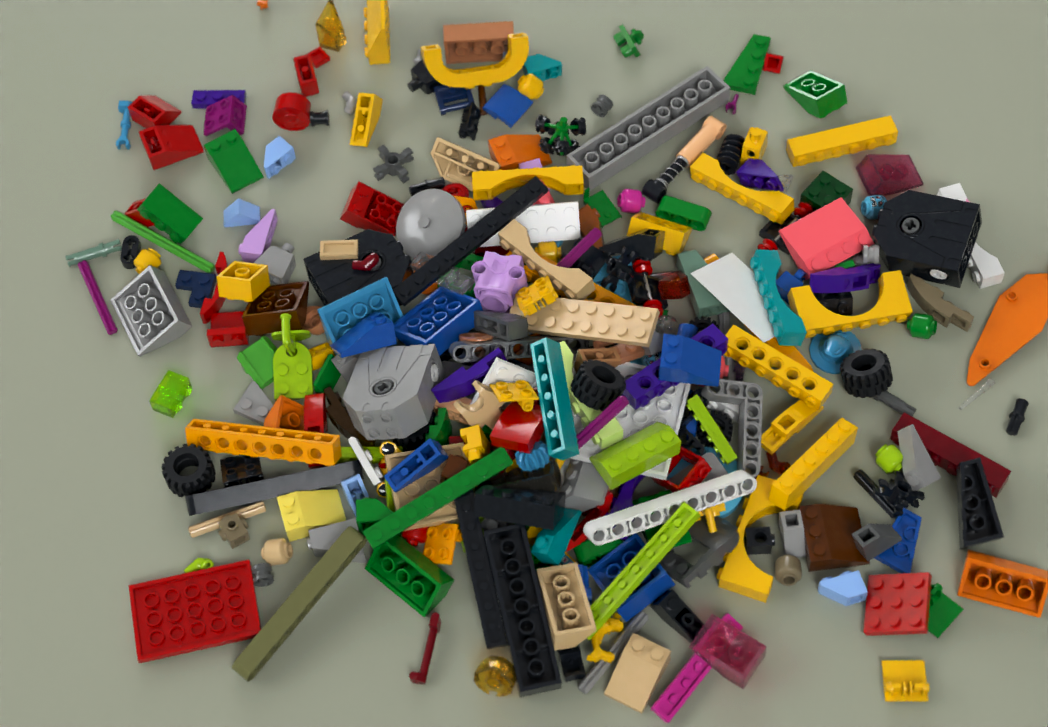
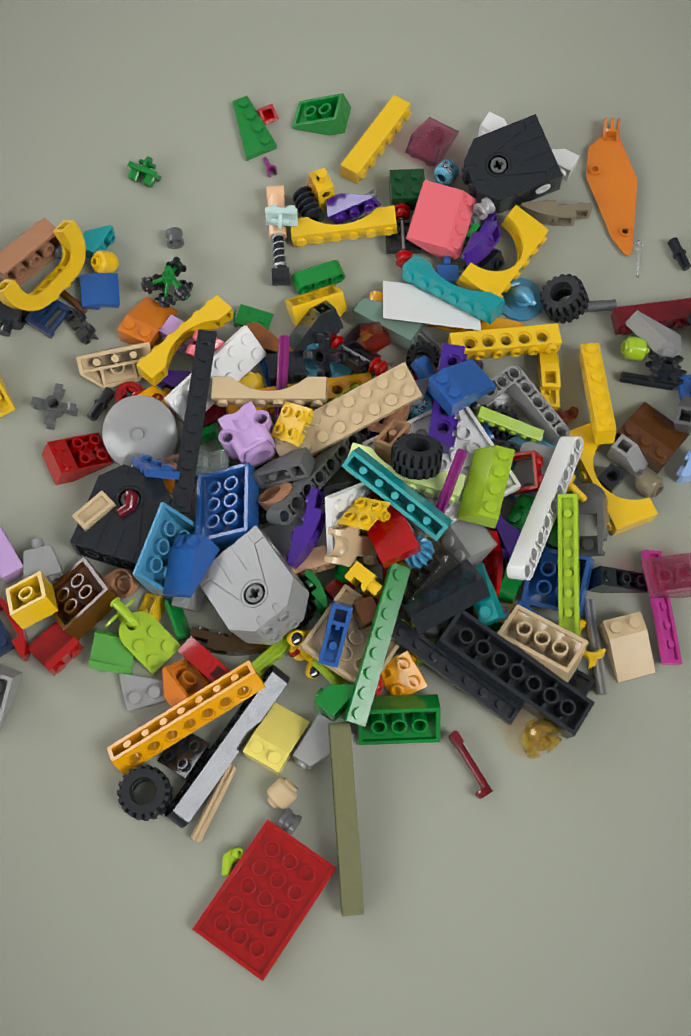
camera: 50 degrees left, 10 degrees up
clear neon green brick [149,370,192,418] -> none
dark tan brick [218,513,250,549] -> none
light blue slope [341,474,369,517] -> none
white hinge [348,437,384,486] -> none
light grey brick [567,66,730,190] -> none
dark pink head [617,189,645,213] -> none
green head [907,313,937,339] -> none
none -> blue wing [132,454,180,480]
none -> light aqua hips [265,204,298,229]

